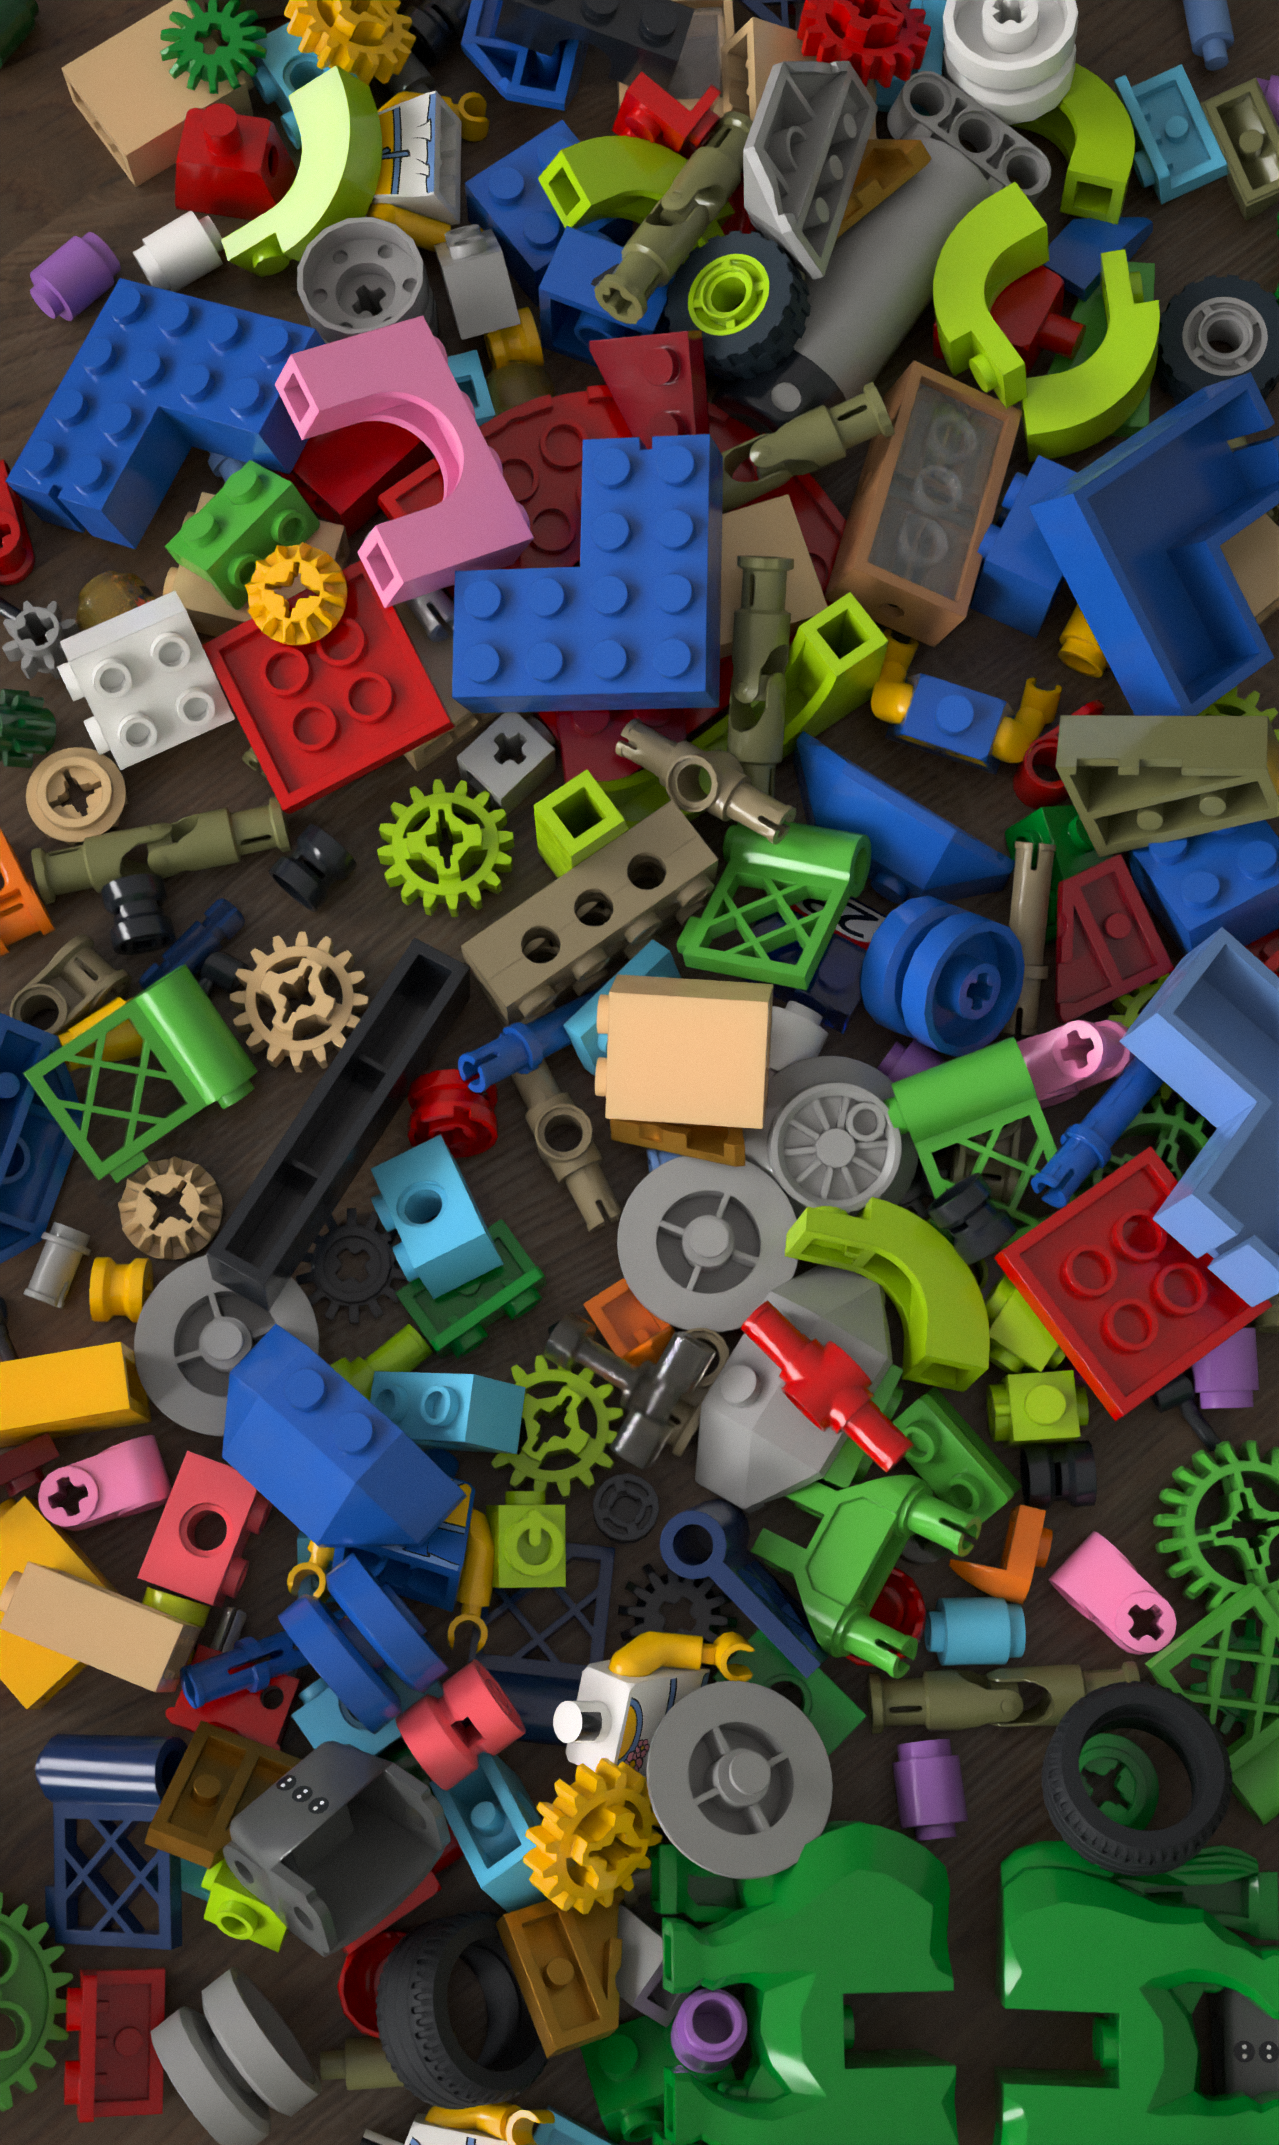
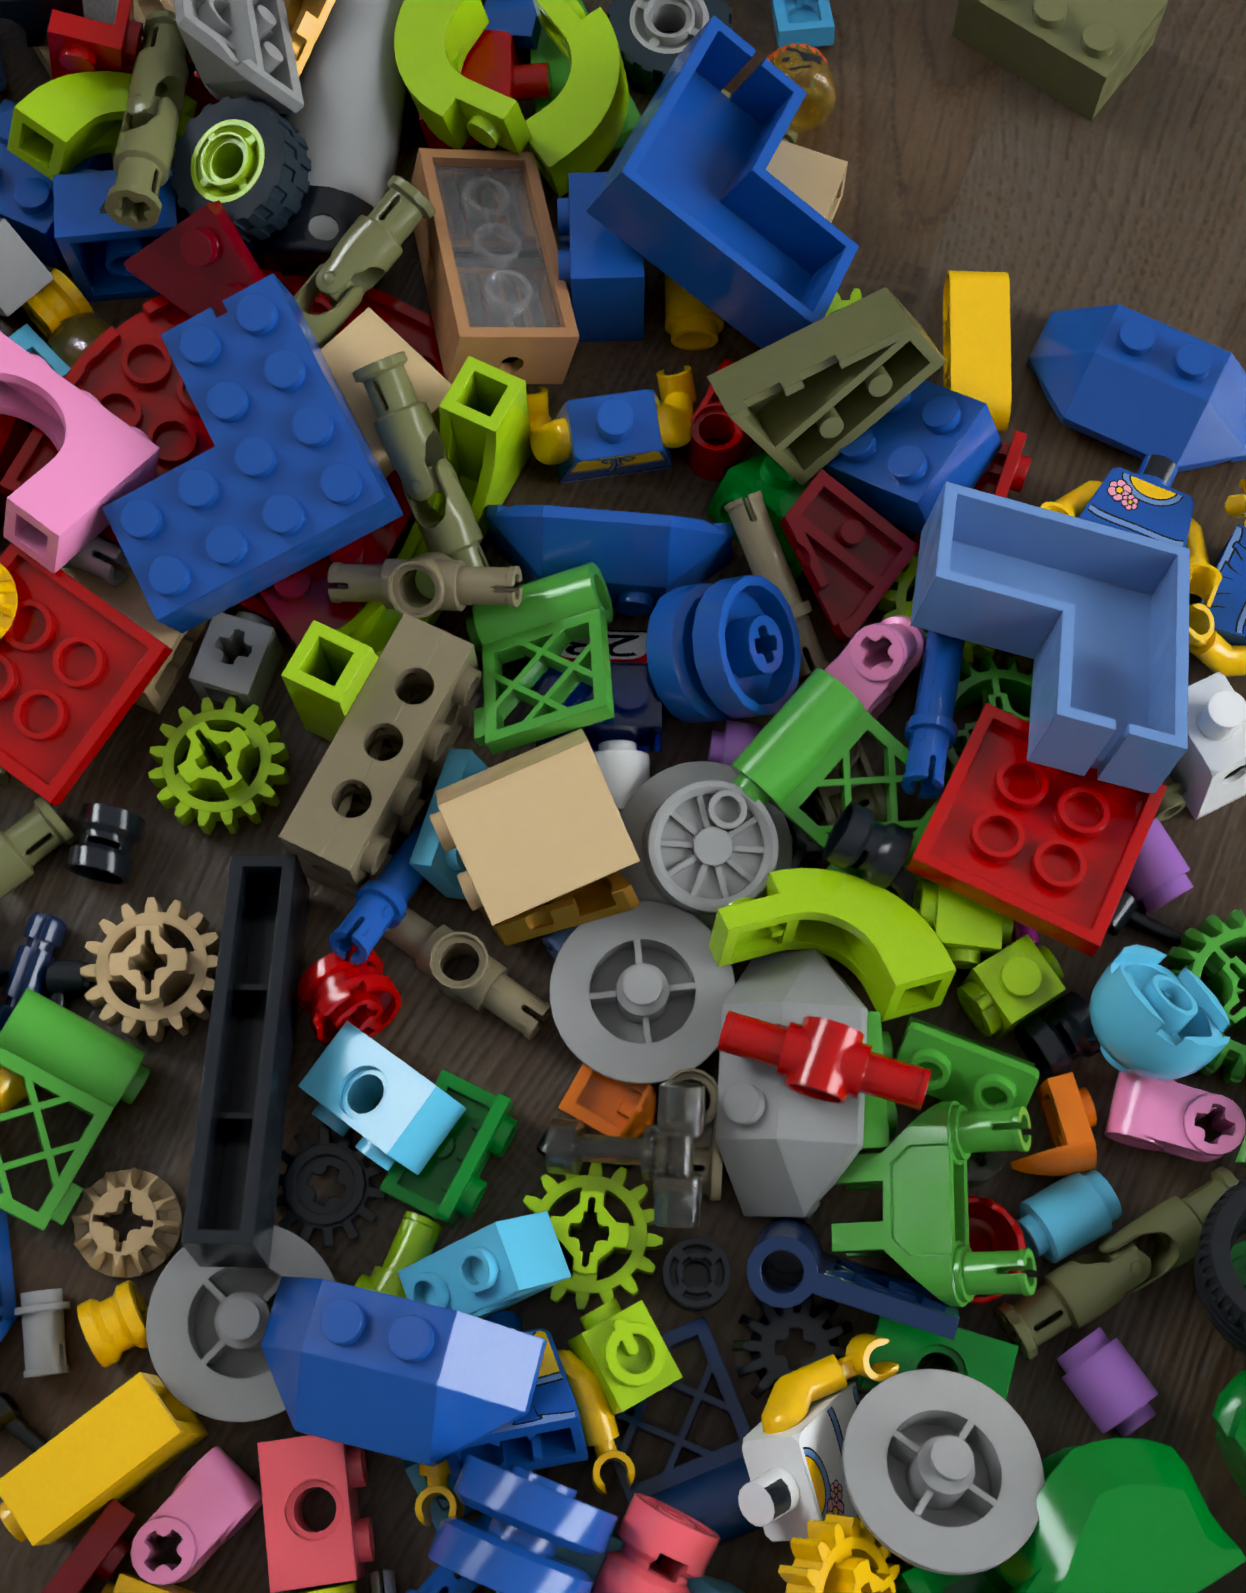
camera: 25 degrees left, 5 degrees down
none -> medium azure cylinder [1089,944,1230,1082]

